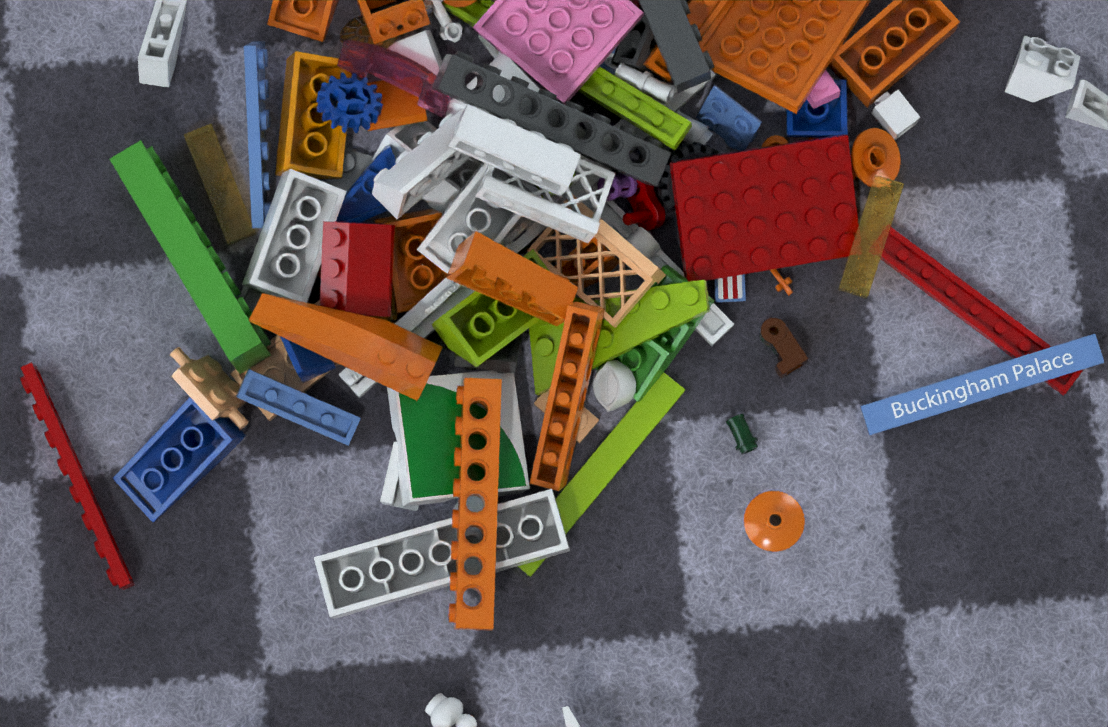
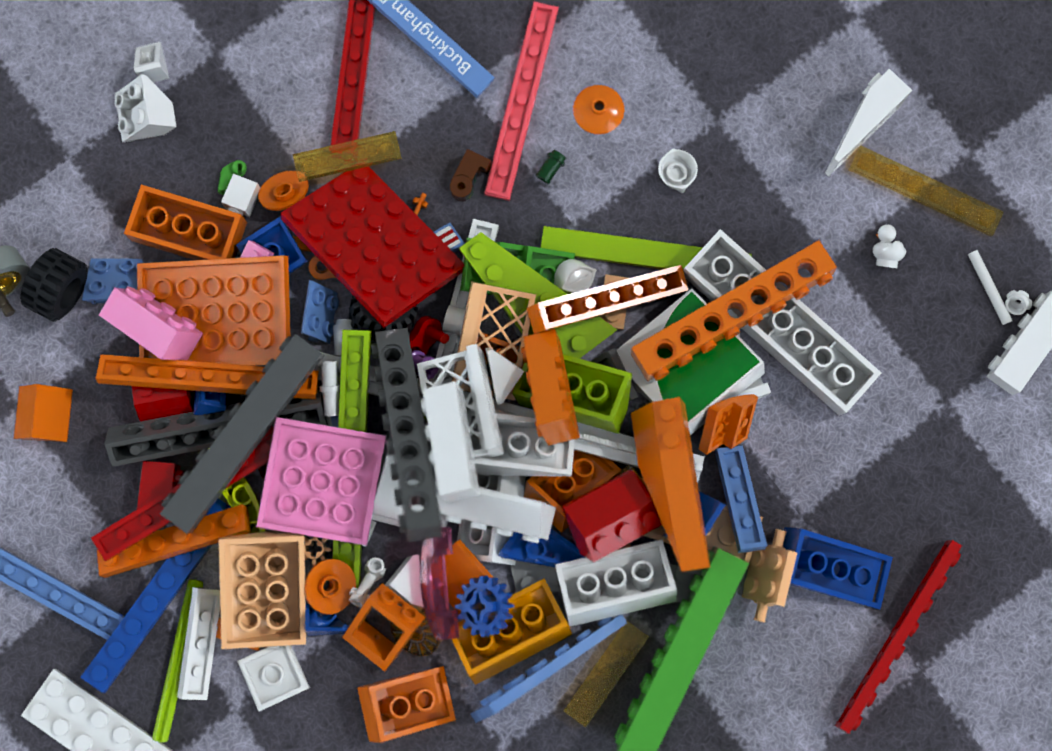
camera: 120 degrees left, 0 degrees up
none -> bright green arm [217,160,246,195]
none -> coral tile [484,1,559,201]
none -> white slope [485,347,524,404]
none -> white hat [658,149,698,193]
none -> orange slope [698,394,758,455]

